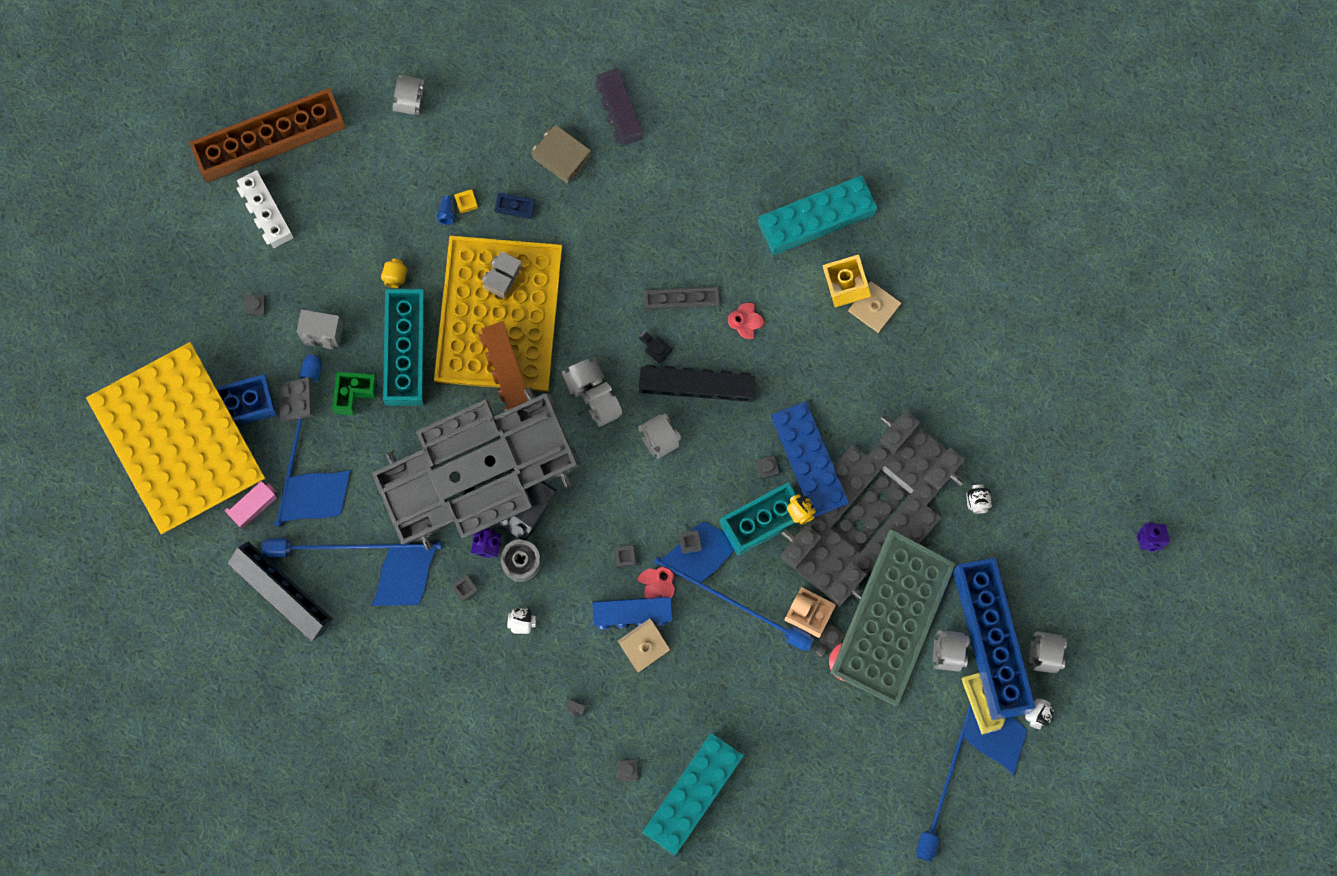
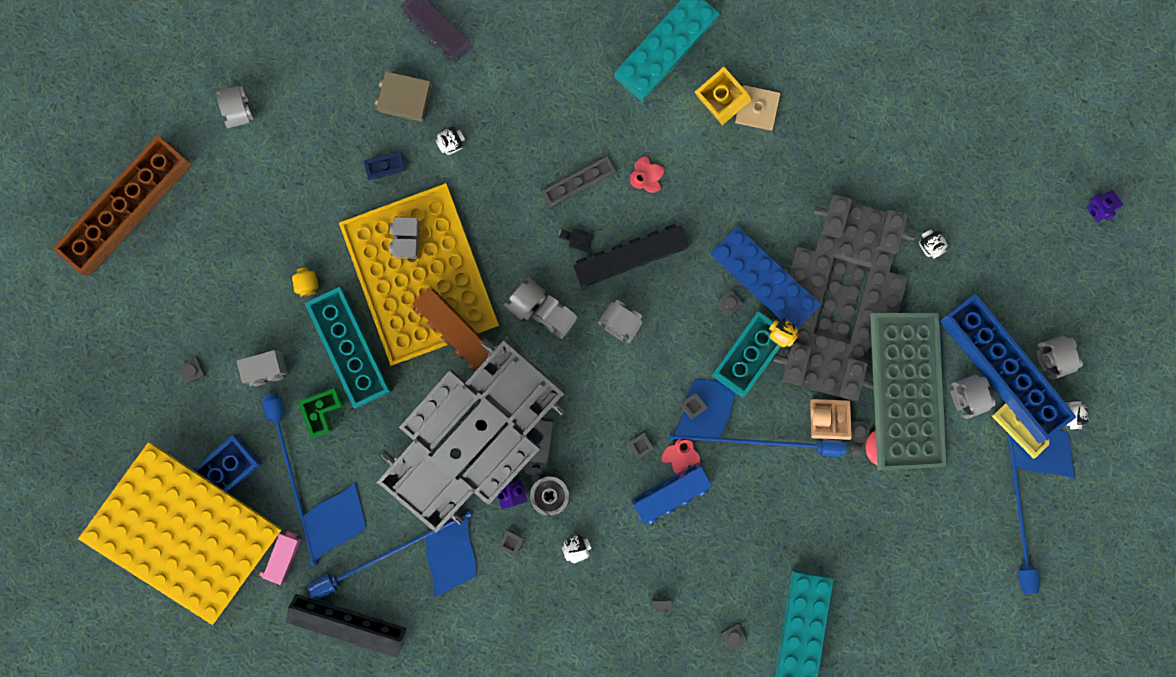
camera: 20 degrees left, 10 degrees up
white brick [237,170,293,249] -> none
dark grey plate [279,377,315,422] -> none
blue cone [437,196,455,225] -> none
yellow plate [454,189,478,214] -> none
tan plate [618,618,670,672] -> none
none -> head [435,127,465,155]

